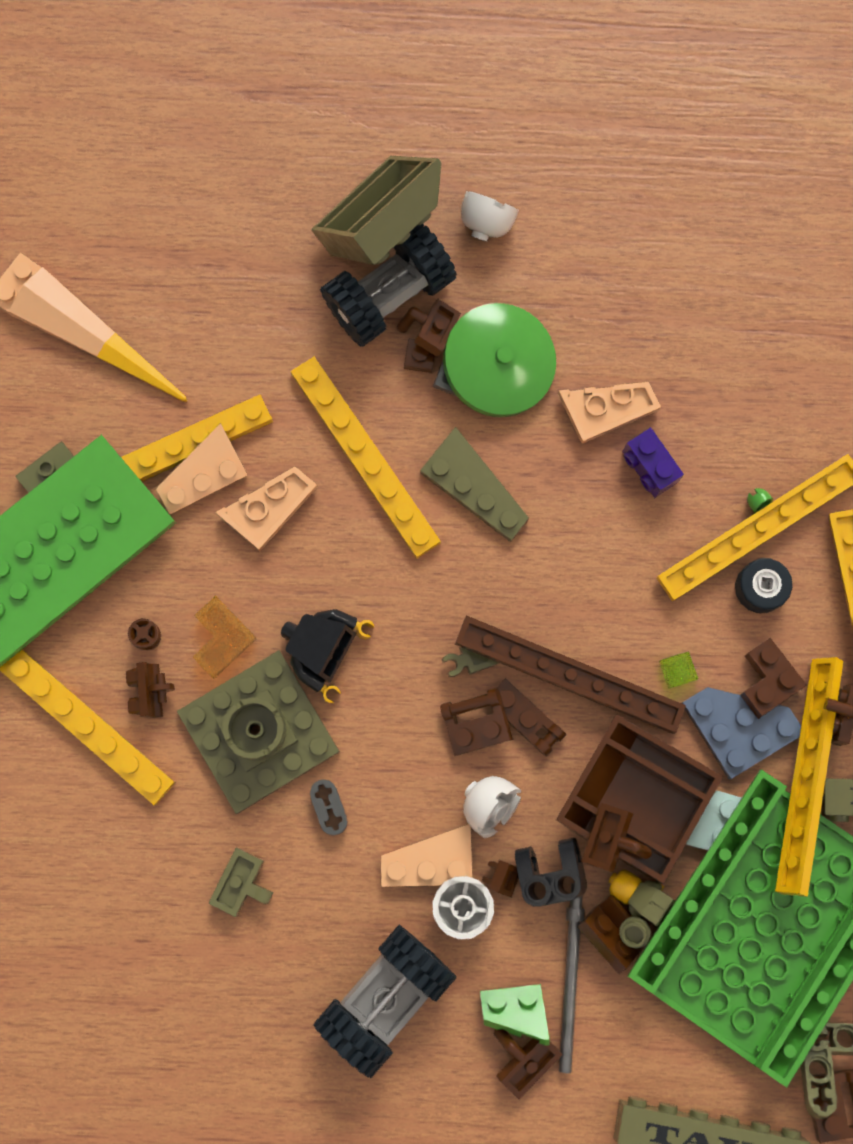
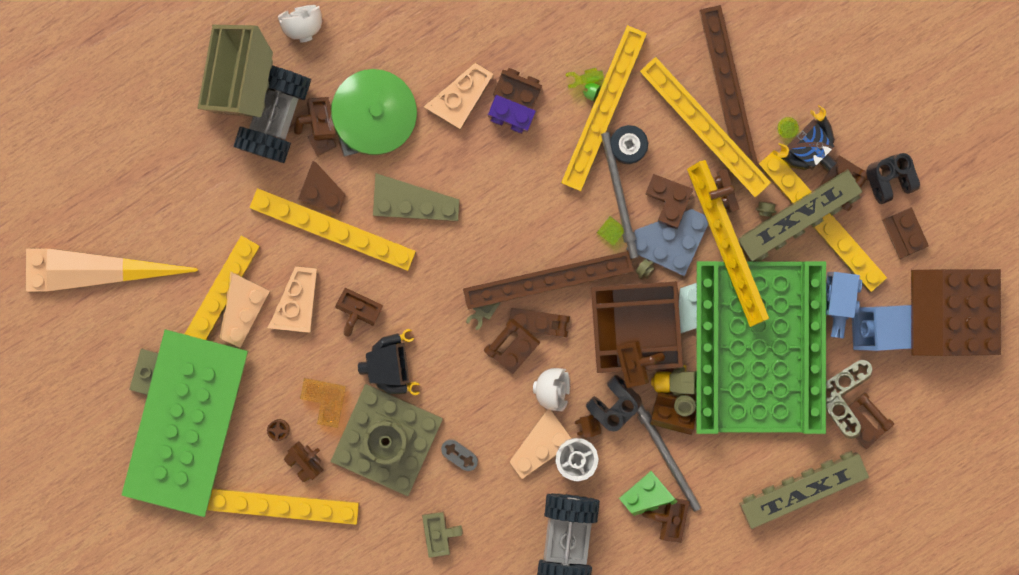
camera: 35 degrees left, 10 degrees up
none -> reddish brown wing [298,161,346,215]
none -> reddish brown plate [335,288,383,337]
none -> reddish brown bracket [493,68,542,109]
none -> clear neon green plate [565,68,604,89]
none -> flat silver bar [601,132,638,259]
none -> olive plate [636,259,655,280]

